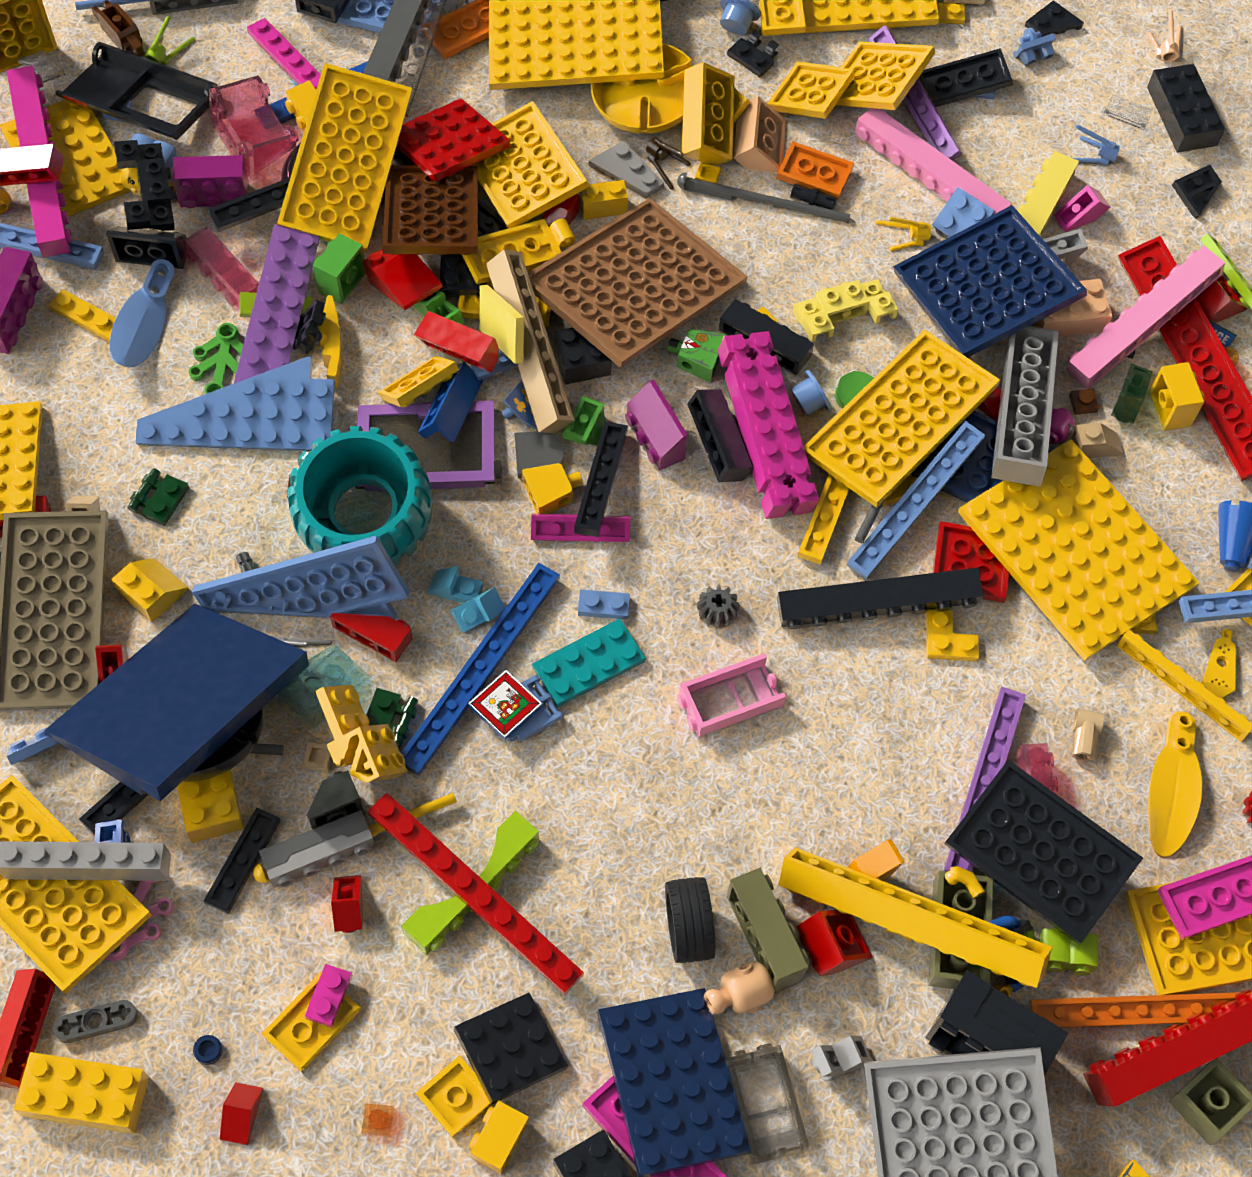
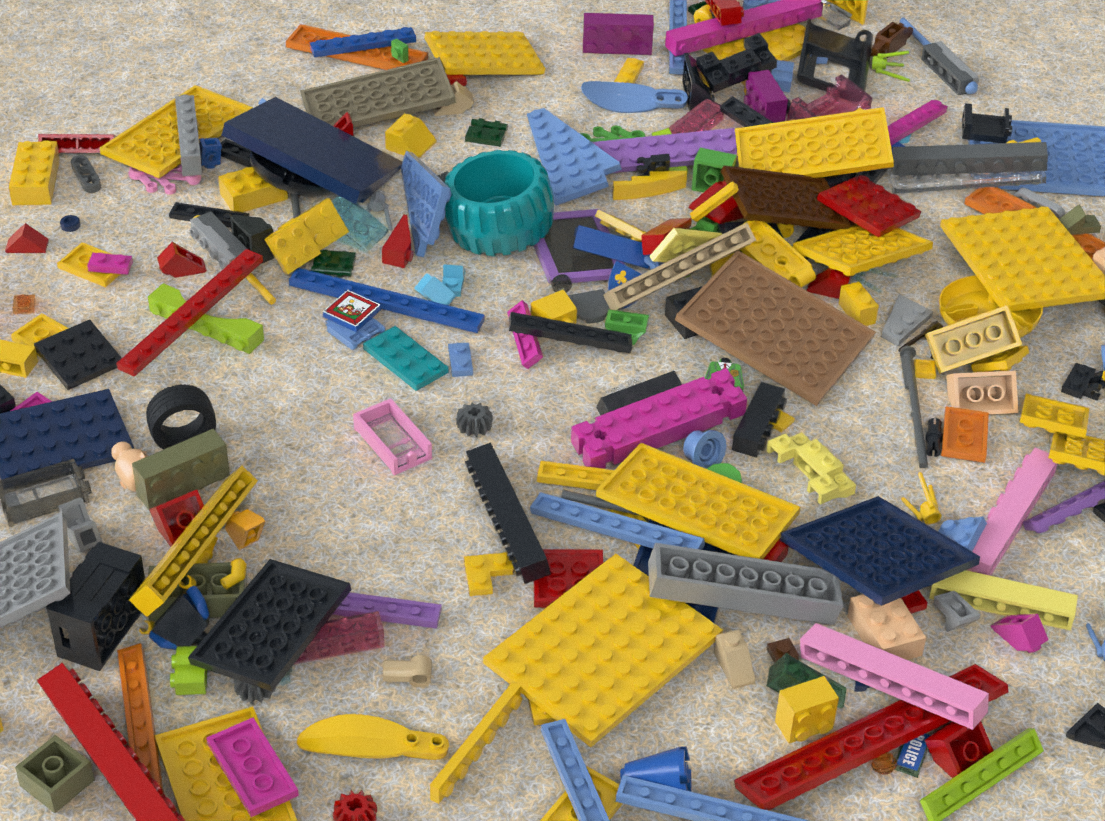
camera: 80 degrees right, 20 degrees down
slope [625,379,688,471] -> none
dark pink head [1049,408,1075,444] -> none
yellow piece [1201,628,1236,699] -> none
none -> yellow axle [690,182,739,222]

